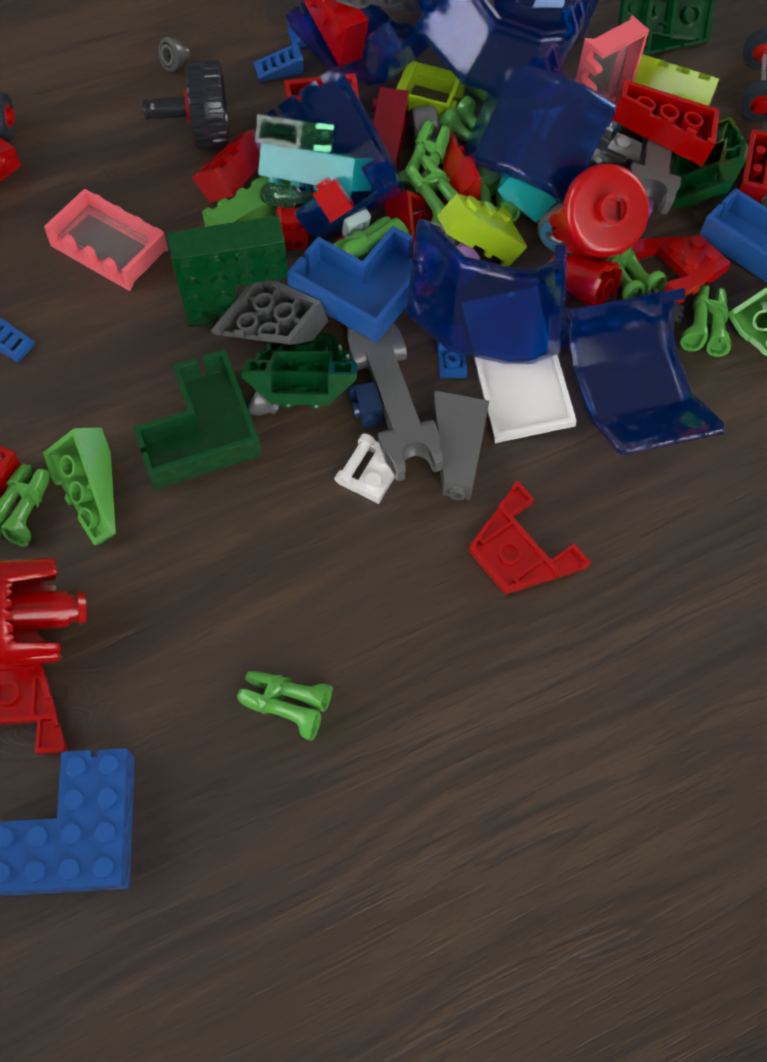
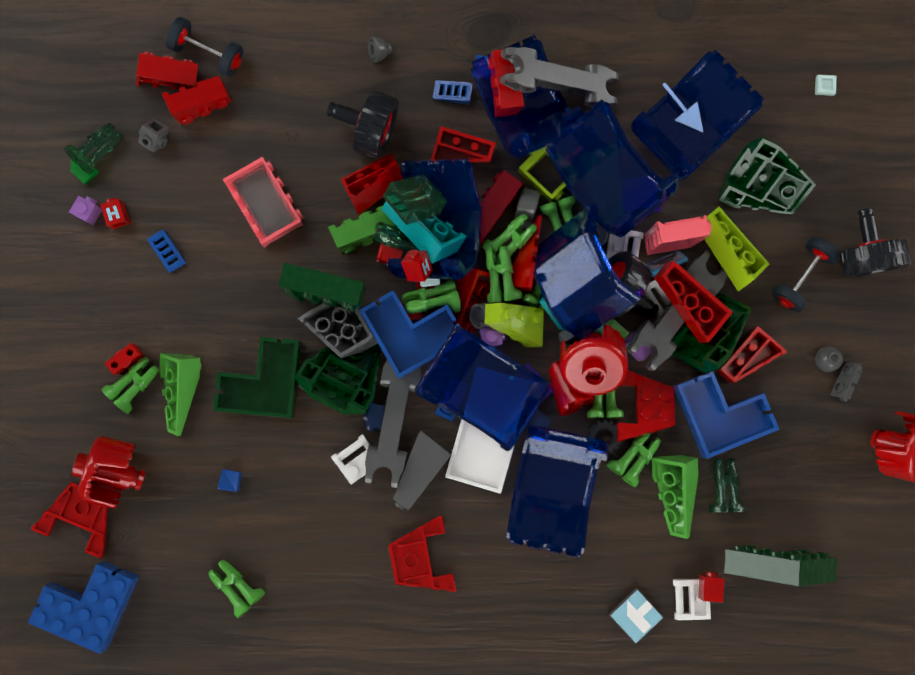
camera: 25 degrees right, 20 degrees up
none -> blue slope [218,469,242,492]

